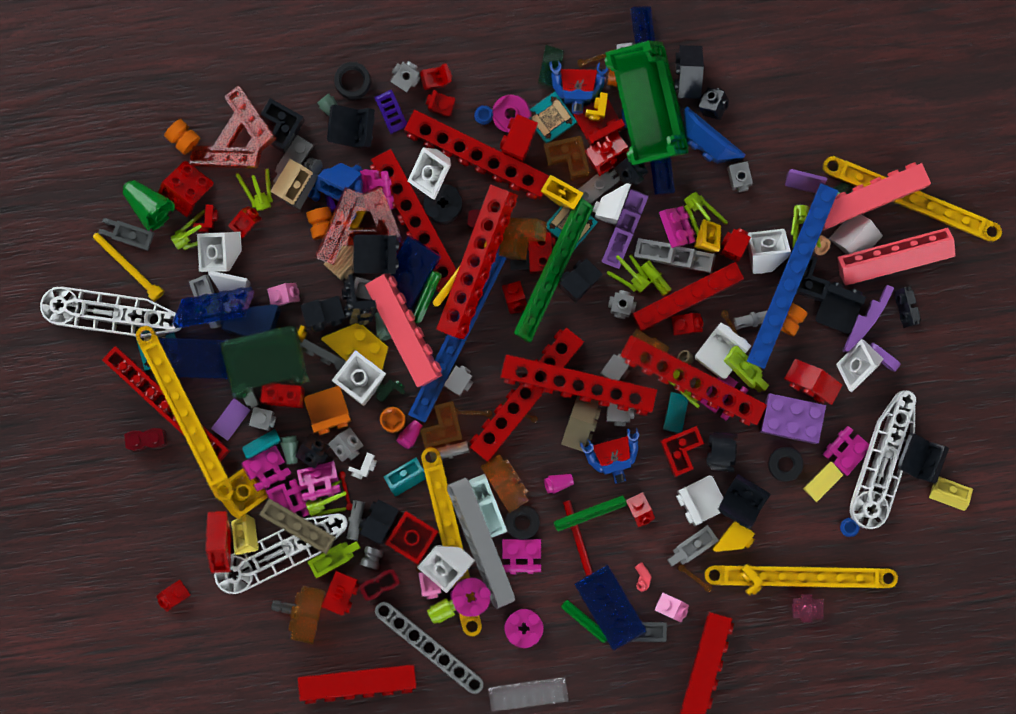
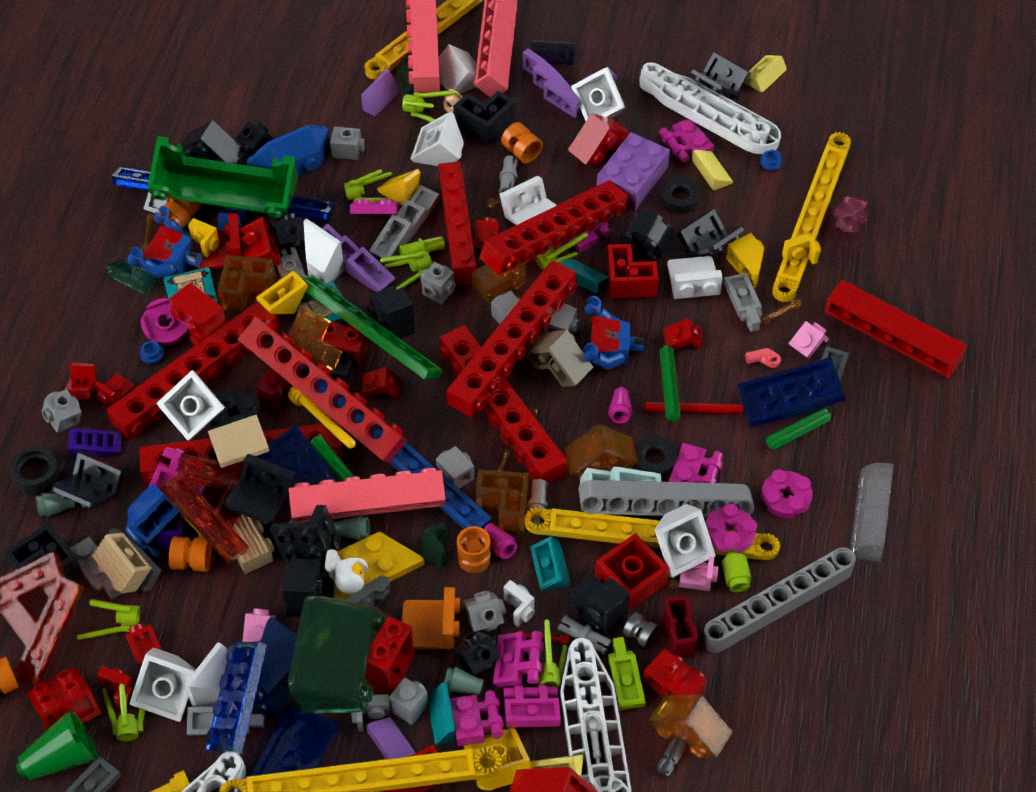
camera: 70 degrees left, 30 degrees down
dark tan tile [260,499,336,554] -> none
red brick [298,664,417,704] -> none
white slope [332,350,386,406] -> none
red brick [721,228,751,263] -> none
lime hinge [723,346,769,392] -> none
blue plate [746,183,838,369] -> none
black bracket [815,282,866,334] -> none
none -> tan slope [208,415,269,468]
none -> white piece [325,550,368,594]

